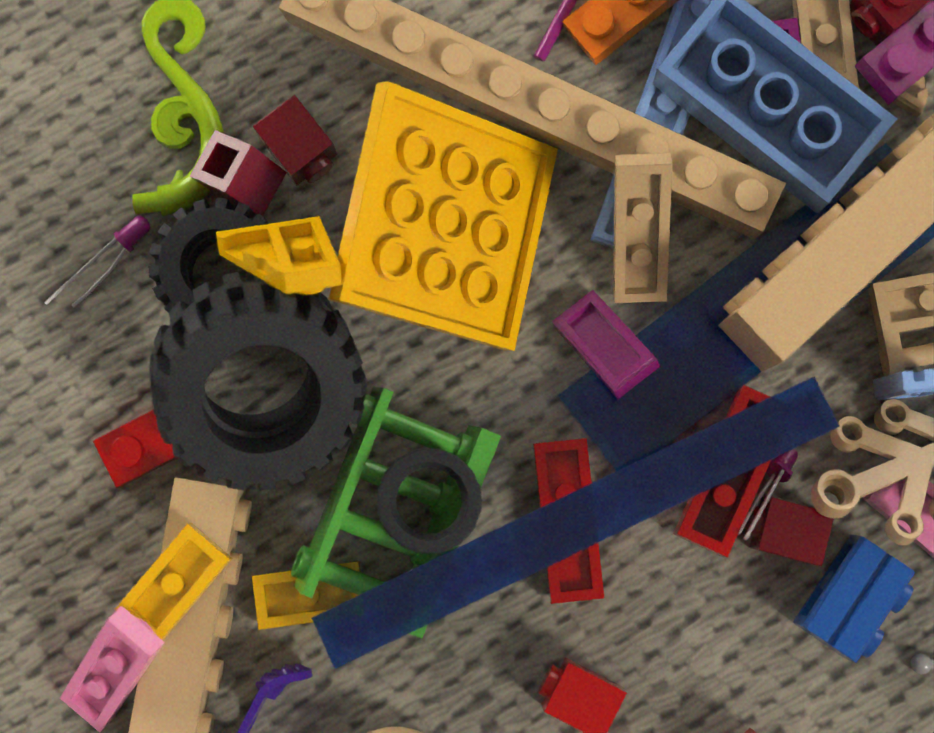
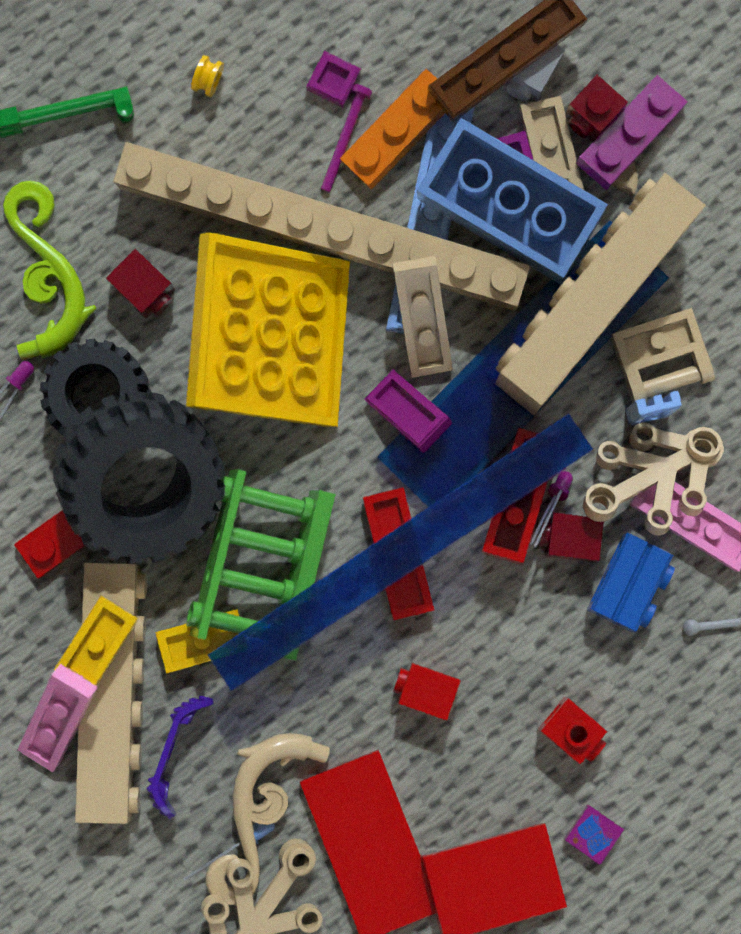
camera: 10 degrees left, 0 degrees up
dark red brick [190,130,287,216] -> none
yellow wing [216,216,342,295] -> none
black tyre [377,448,482,554] -> none

